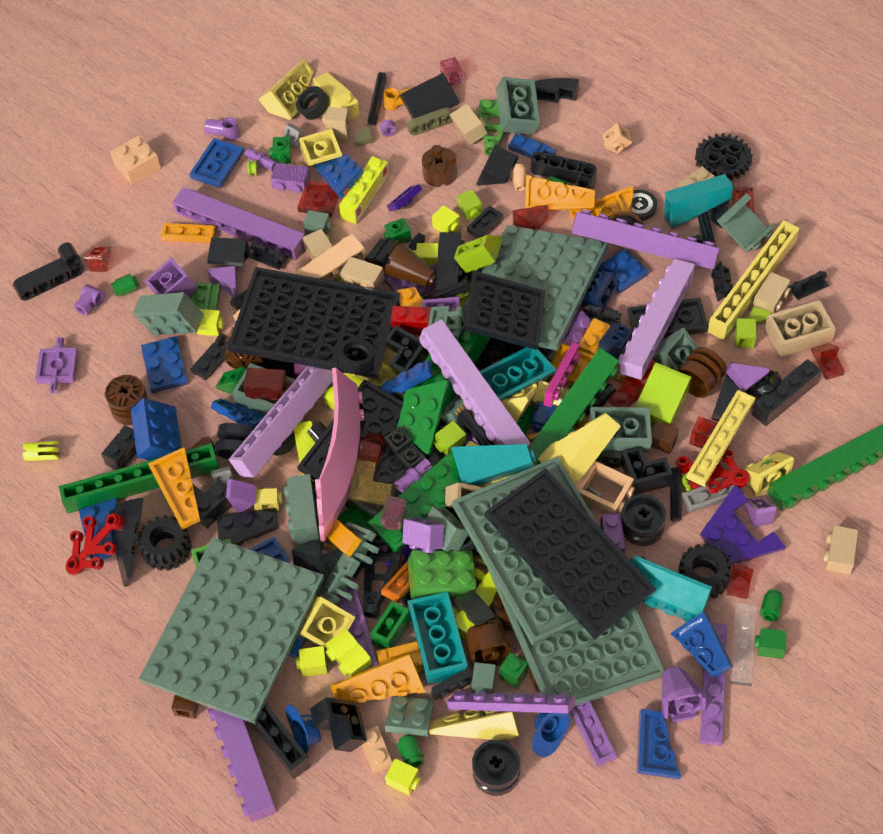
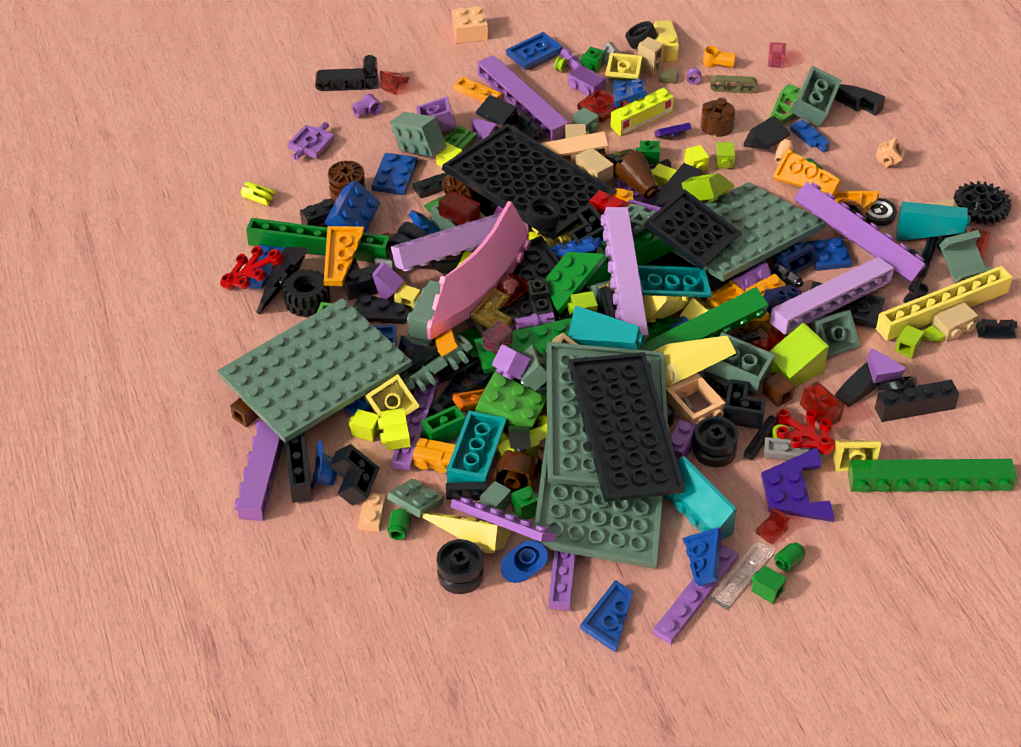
camera: 25 degrees right, 10 degrees down
green brick [111,273,139,296] -> none
medium lavender piece [204,118,240,140] -> none
light yellow wedge [259,59,314,120] -> none
light orange wing [330,652,425,703] -> none
black axle [368,72,387,125] -> none
neon yellow brick [385,759,421,796] -> none
black tile [399,73,460,119] -> none
tan brick [450,103,487,145] -> none
black plate [466,206,503,238] -> none
clear red slope [513,205,548,230] -> none
black beam [530,152,597,190] -> none
dark pink plate [544,342,581,407] -> none
medium lavender cone [661,667,706,722] -> none
reddish brown wheel [677,347,727,398] -> none
black tyre [678,544,732,599] -> none
light yellow tile [686,390,756,487] -> none
medium lavender slope [745,496,776,527] -> none
tan brick [765,300,836,357] -> none
clear red slope [811,343,845,380] -> none
tan piece [823,525,858,575] -> none

